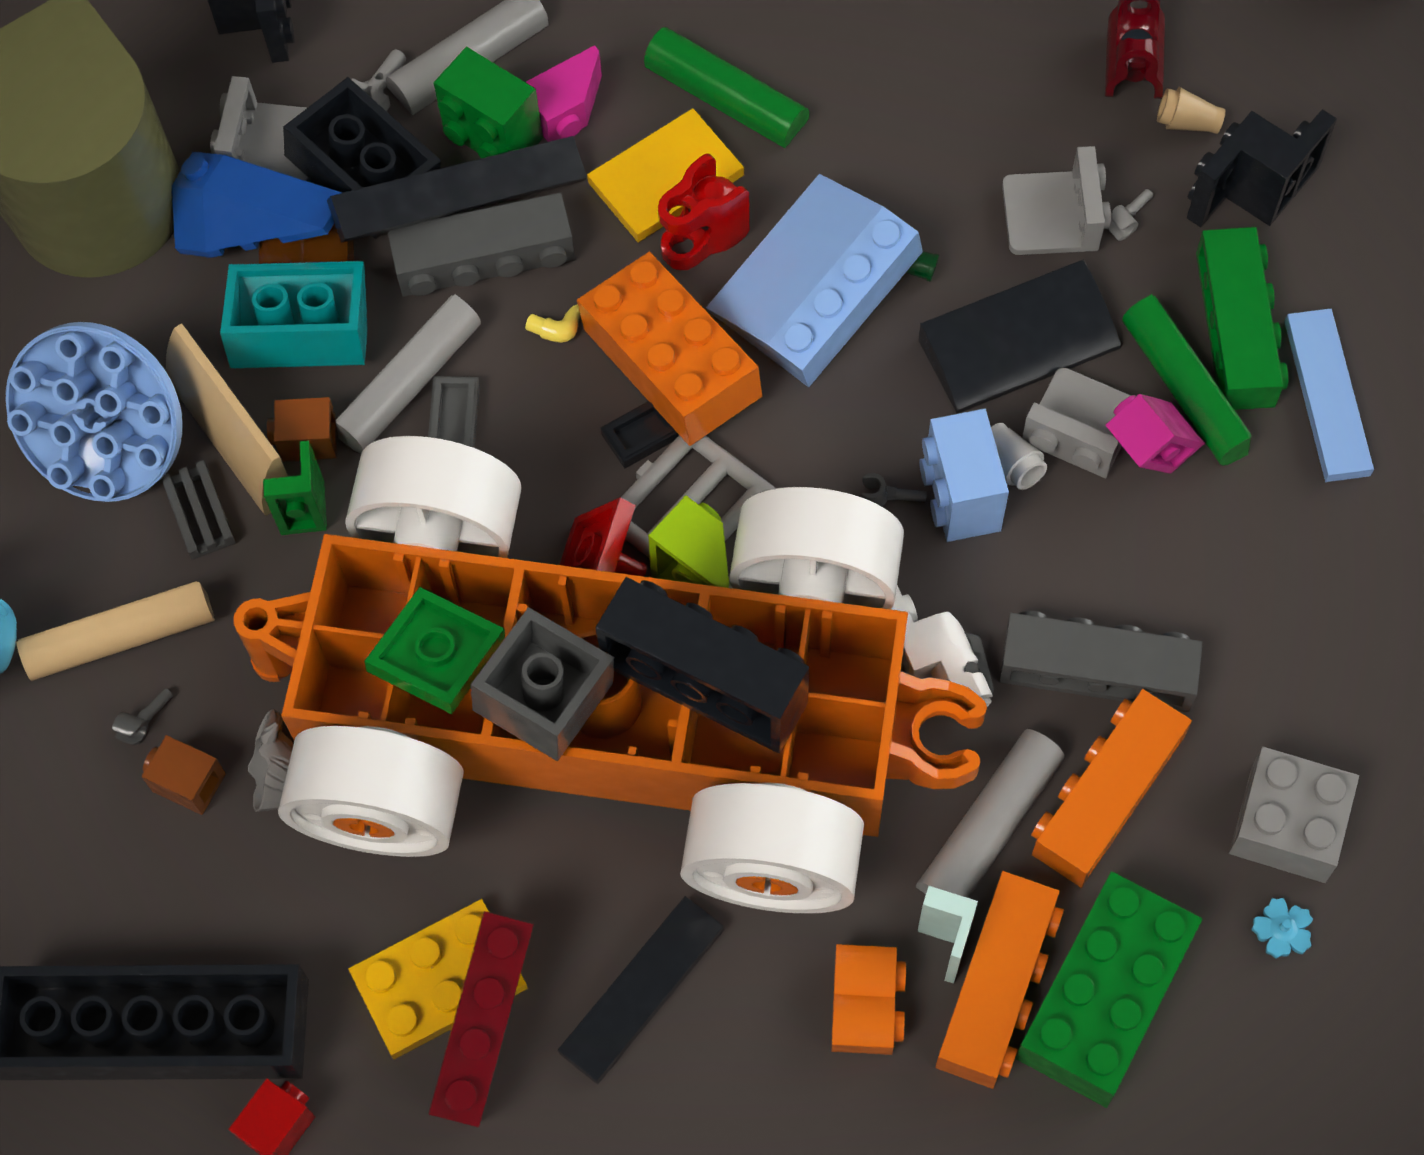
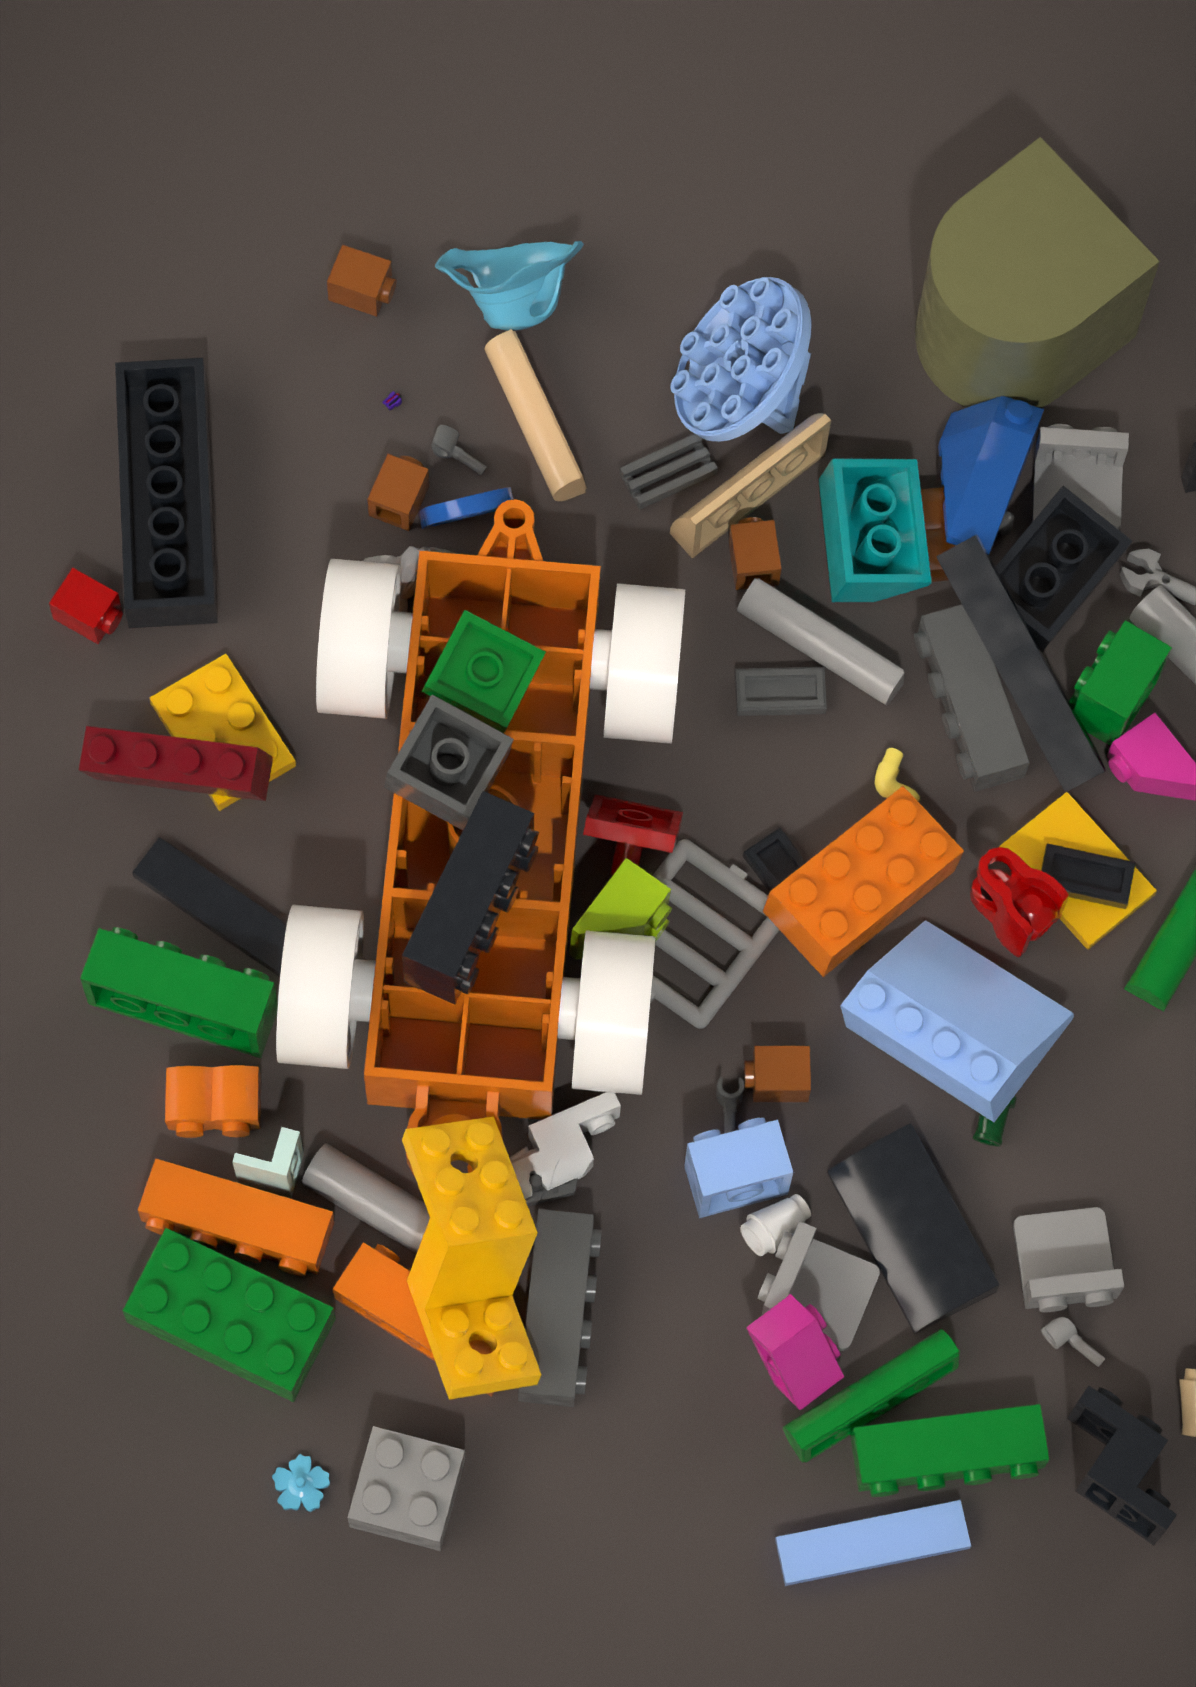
camera: 80 degrees right, 5 degrees up
green panel [263,440,327,535] -> none
none -> green brick [80,927,278,1058]
none -> dark purple piece [383,391,402,411]
none -> yellow bracket [402,1116,542,1400]
none -> blue tile [418,487,514,529]
none -> dark orange brick [744,1046,811,1102]
none -> black tile [1041,843,1136,909]

